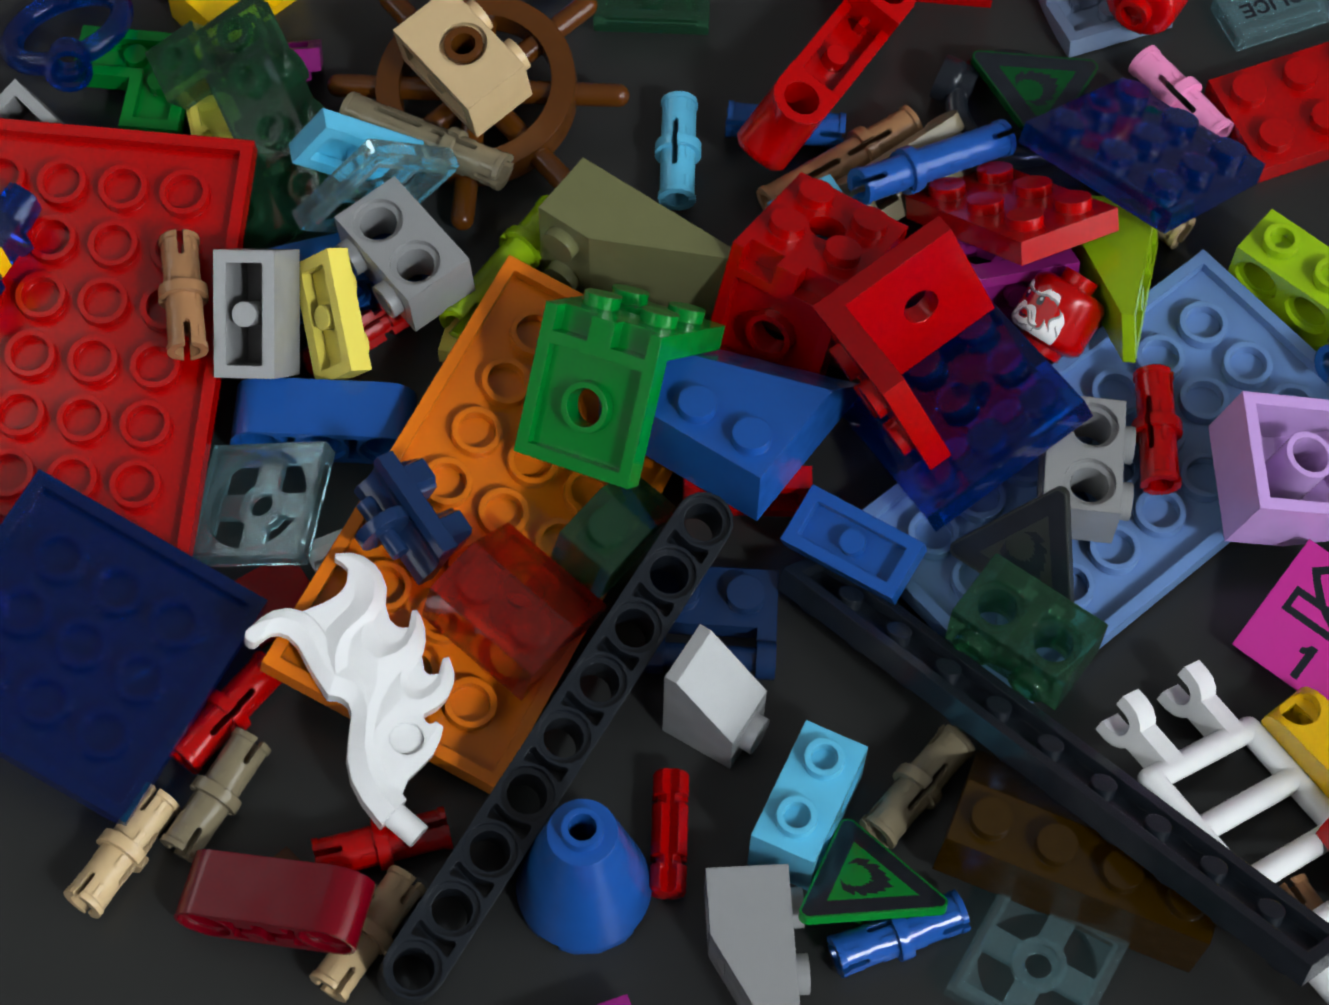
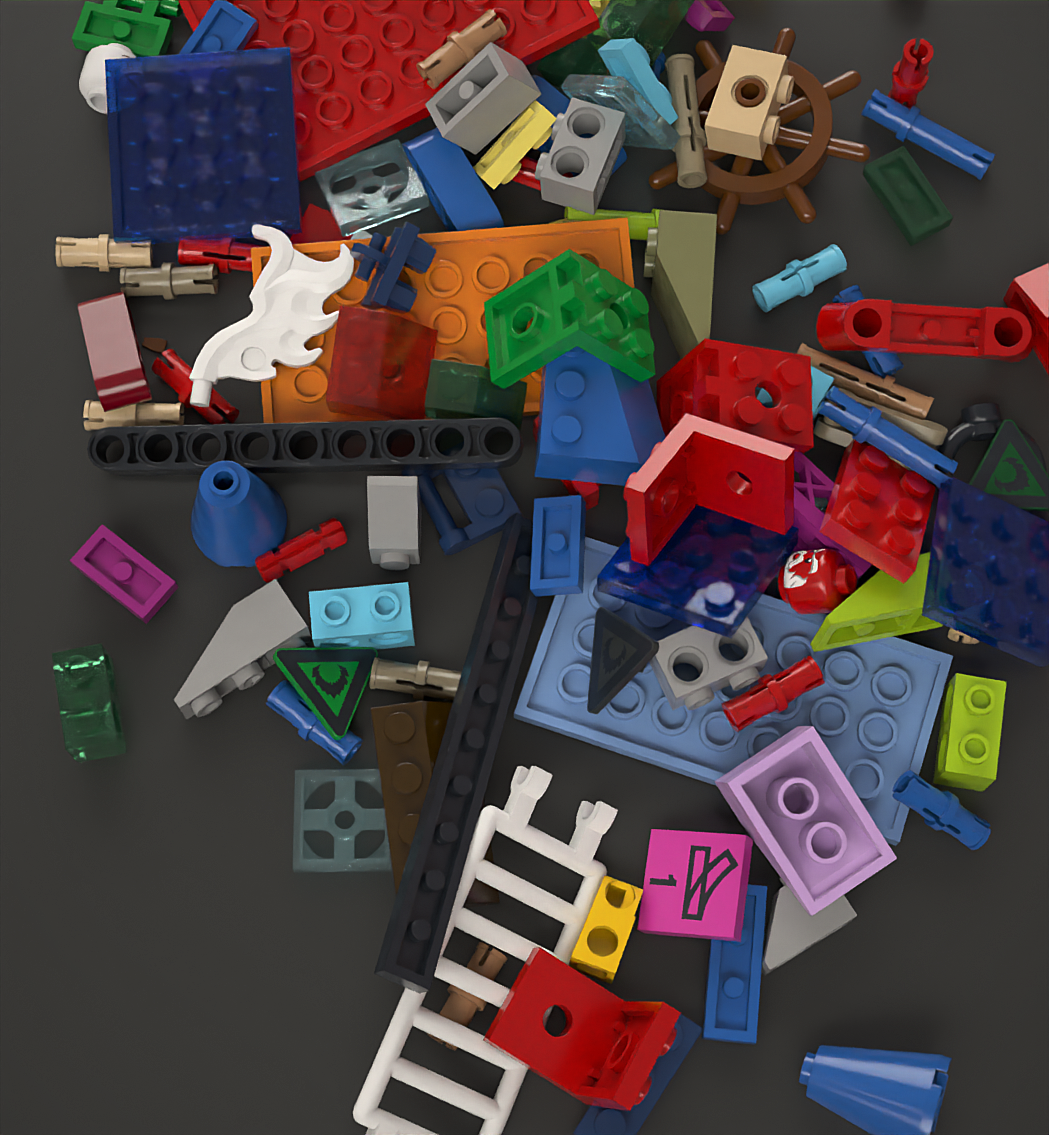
camera: 60 degrees right, 10 degrees up
clear green brick [945,553,1108,710] -> none

